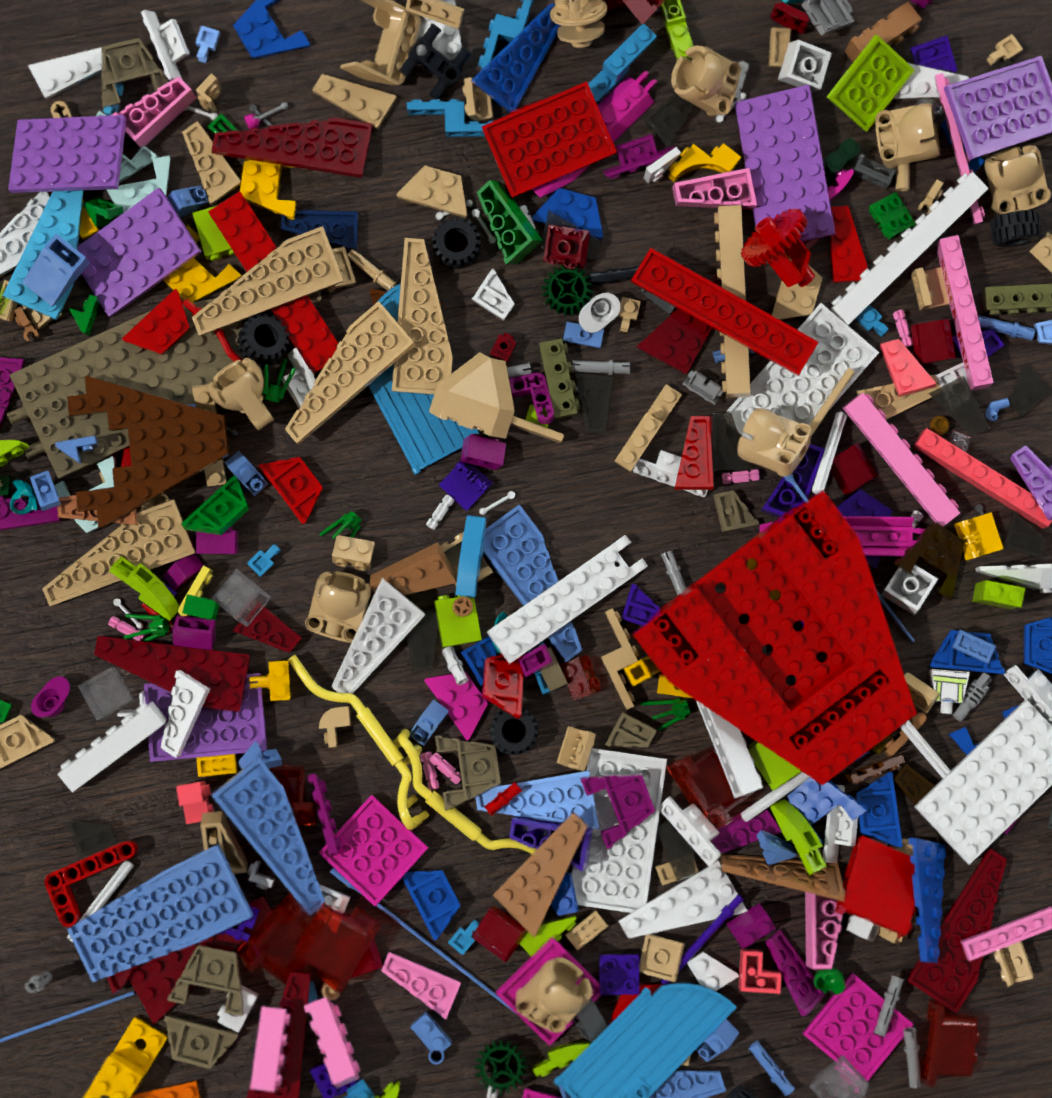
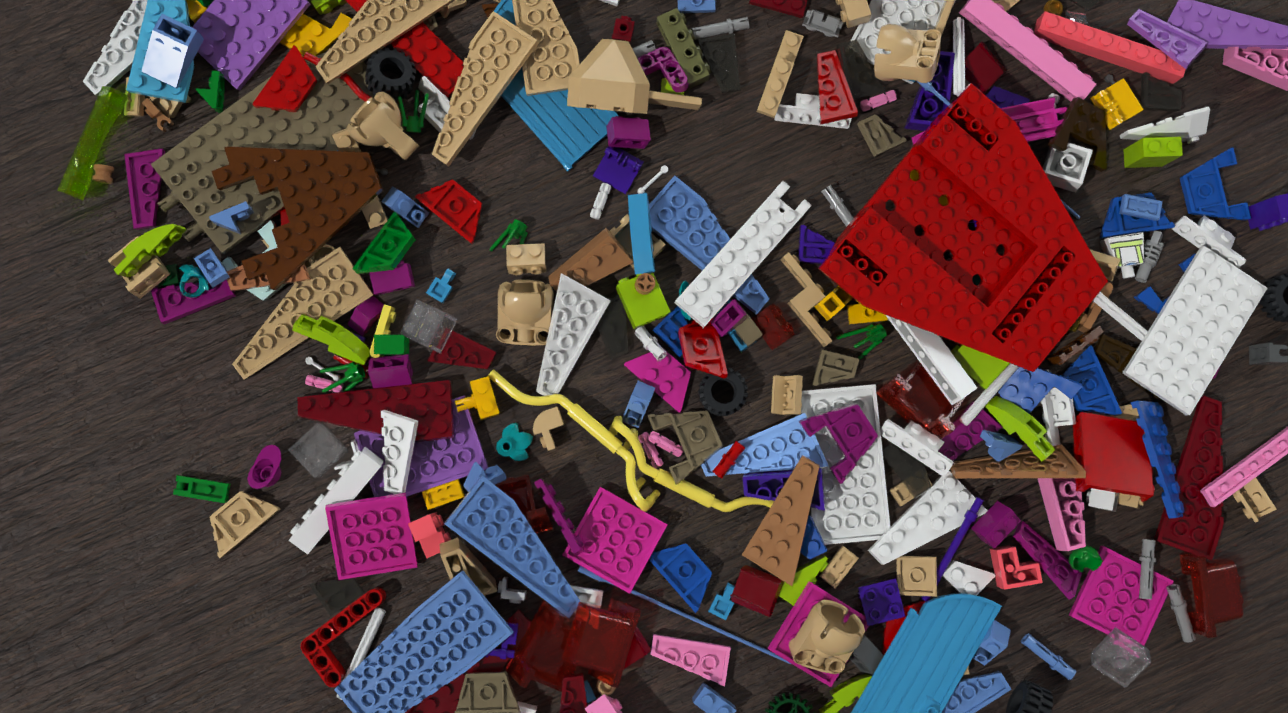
camera: 20 degrees left, 0 degrees up
none -> dark pink plate [325,493,418,580]
none -> teal plate [496,423,533,461]

